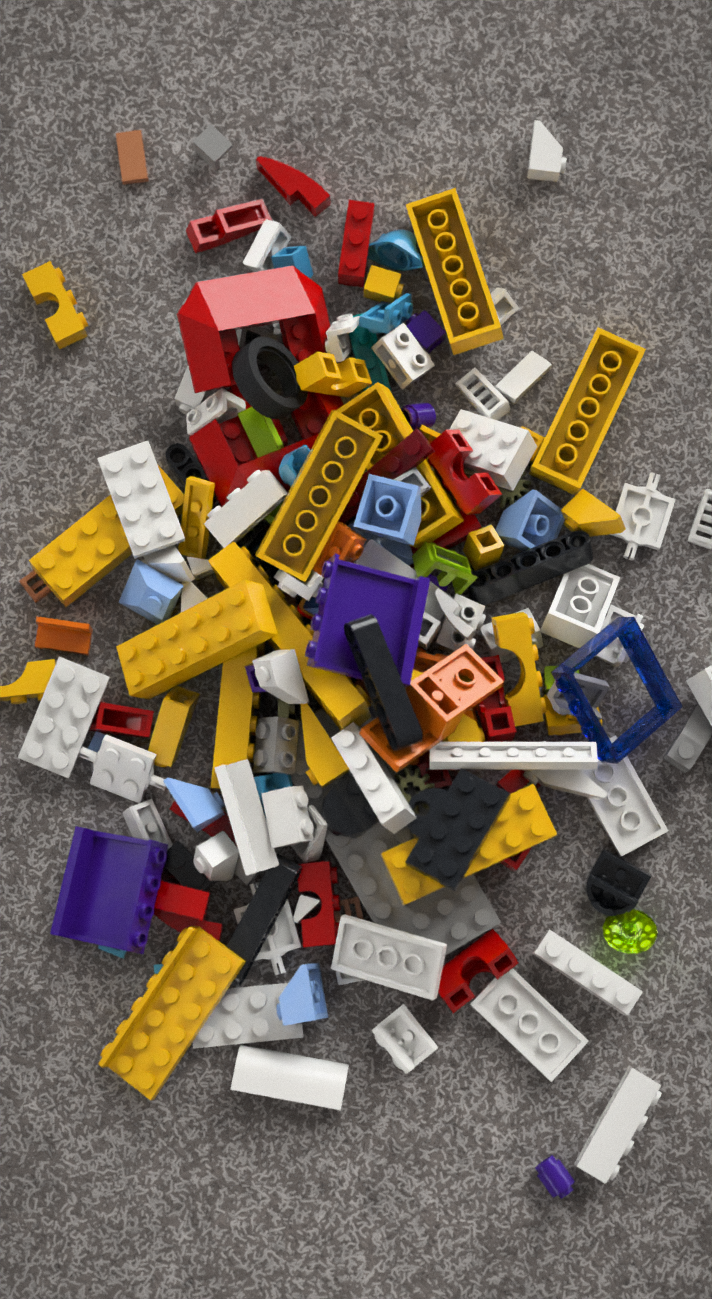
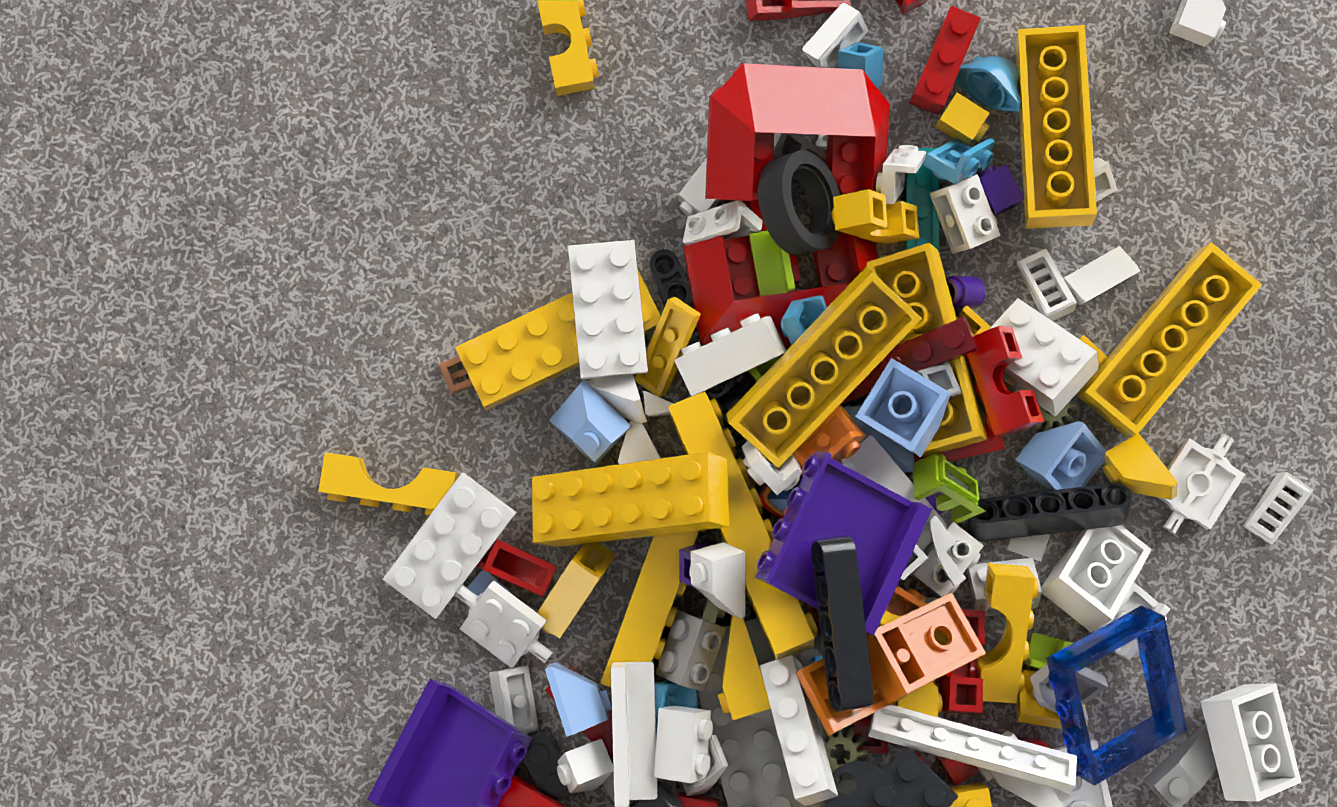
camera: 15 degrees right, 5 degrees up
orange panel [35,616,93,656] -> none
black slope [321,773,380,839] -> none
yellow brick [463,525,504,571] -> none
none -> white sticker [1007,534,1050,562]

